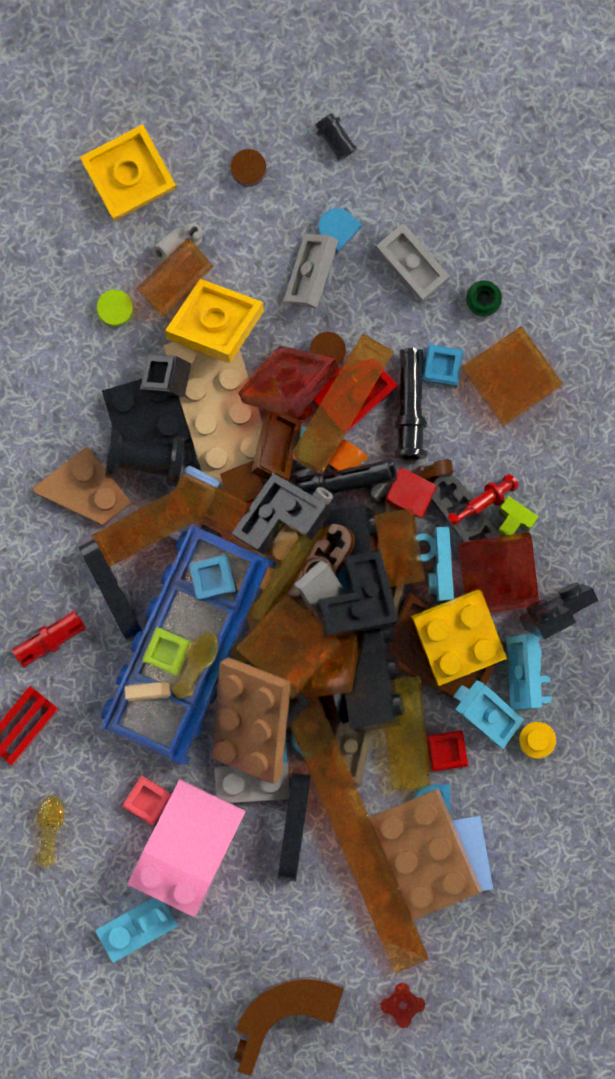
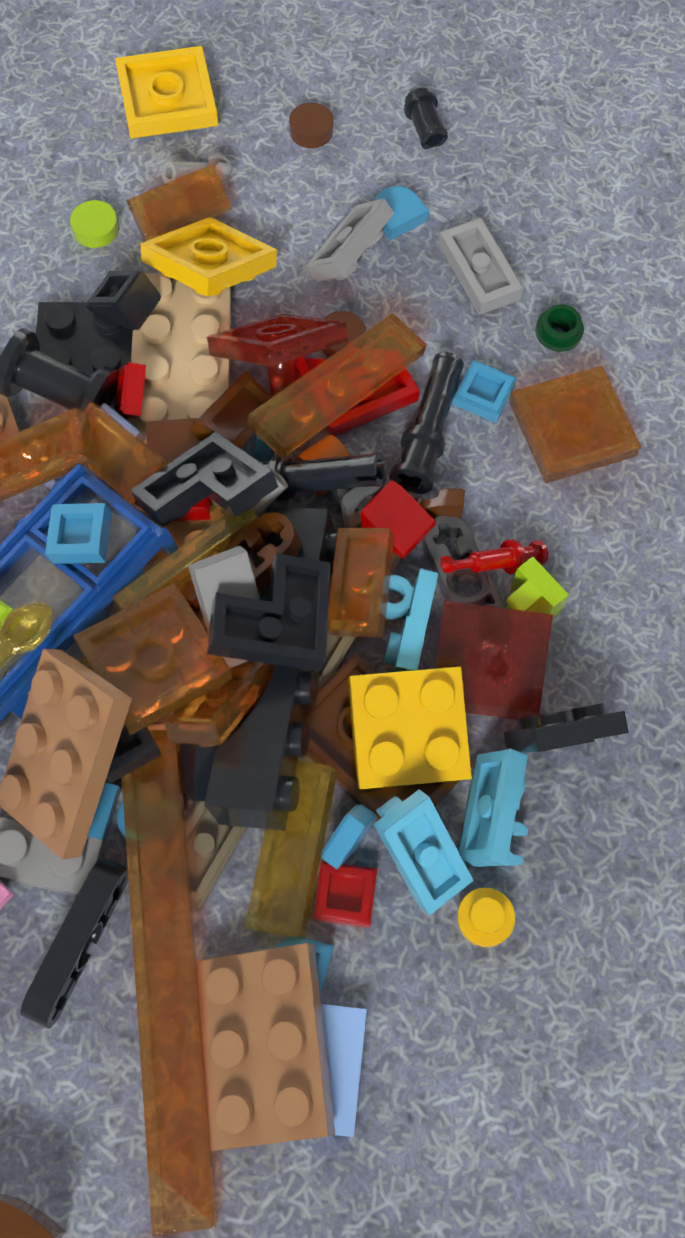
camera: 10 degrees right, 15 degrees down
none -> red tile [115,362,146,419]
none -> dark azure tile [321,804,378,870]

